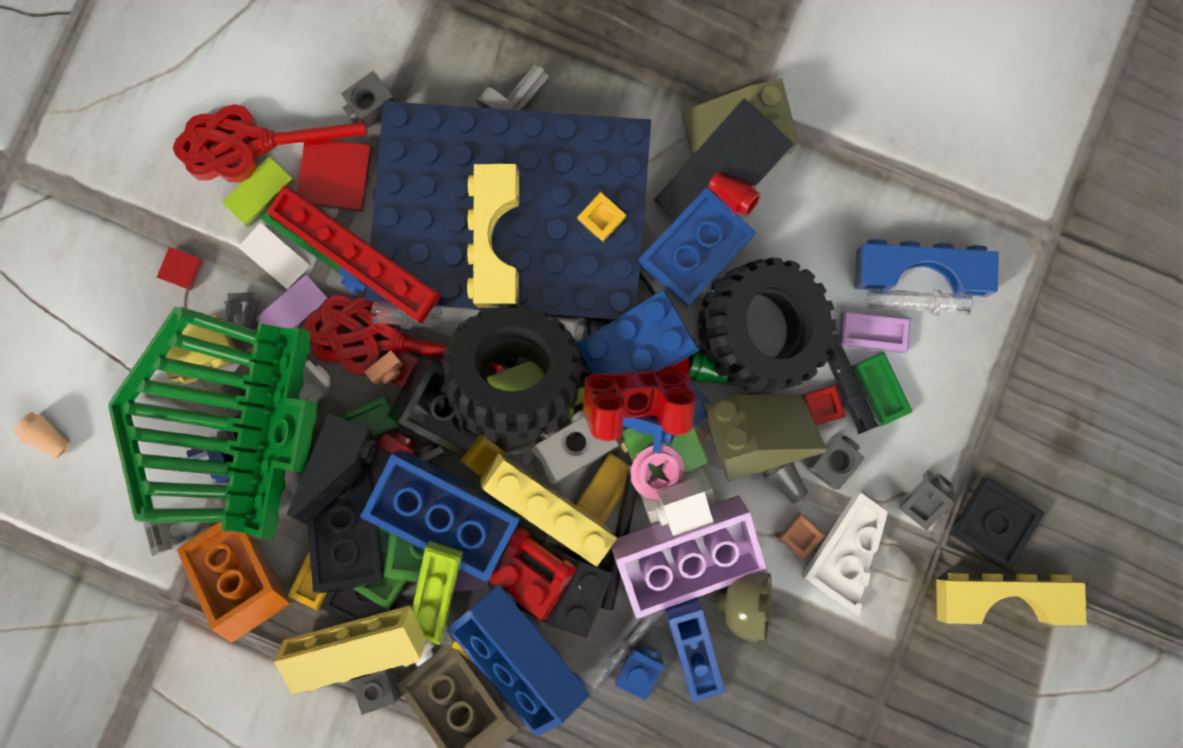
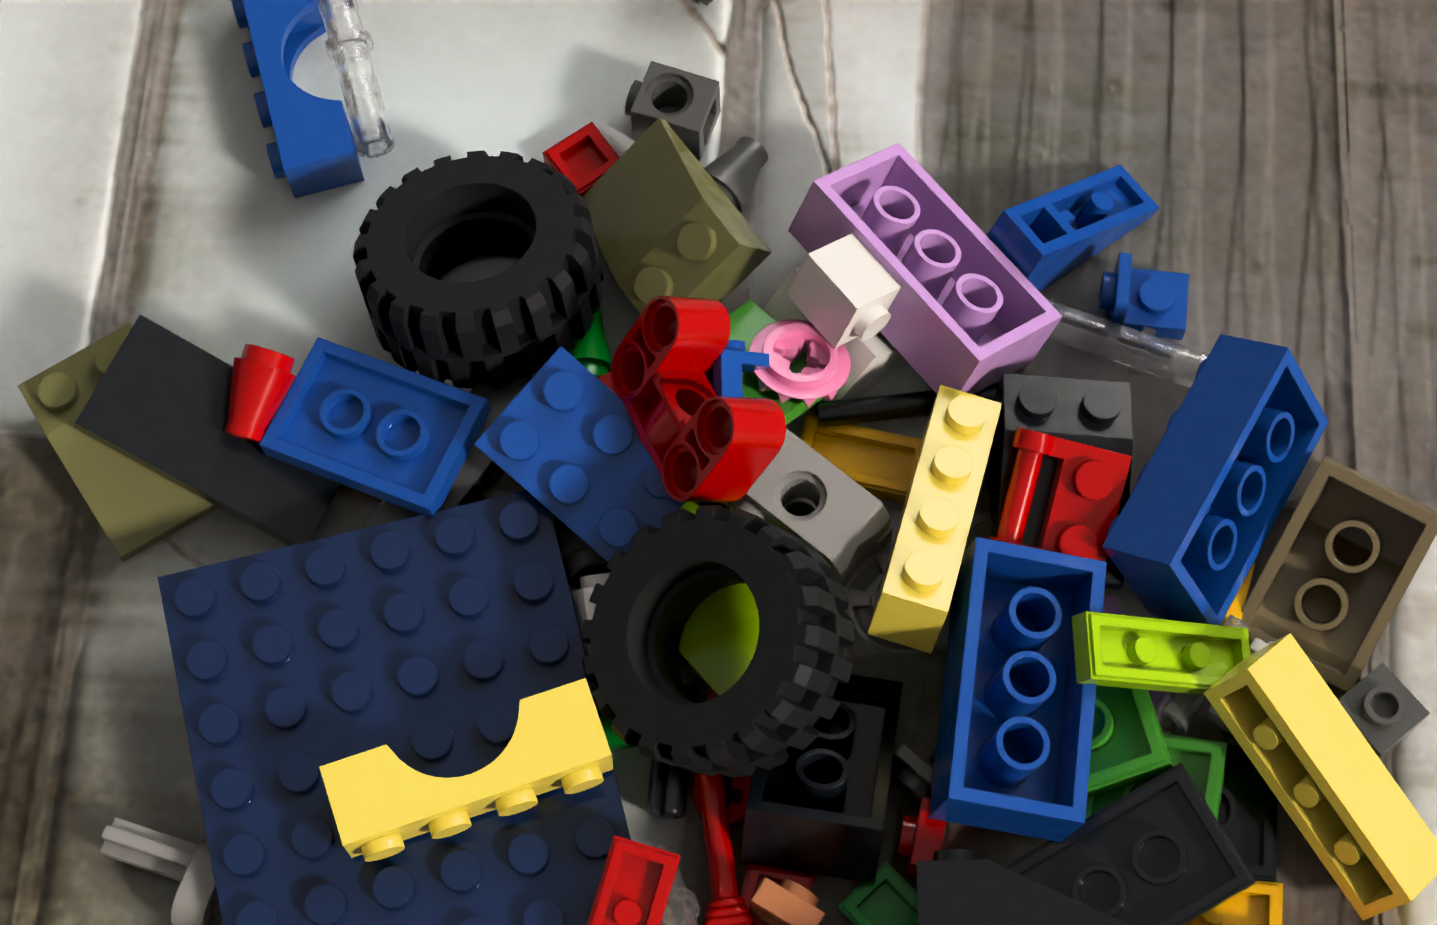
camera: 105 degrees left, 15 degrees down
yellow tile [460,434,505,477] -> none
yellow tile [577,192,626,242] -> none
olive cylinder [718,573,772,642] -> none
nougat tile [777,512,826,561] -> none
white wing [800,492,888,616] -> none
black pin [825,334,879,435] -> none
lavender tile [840,311,911,353] -> none
green tile [852,351,913,426] -> none

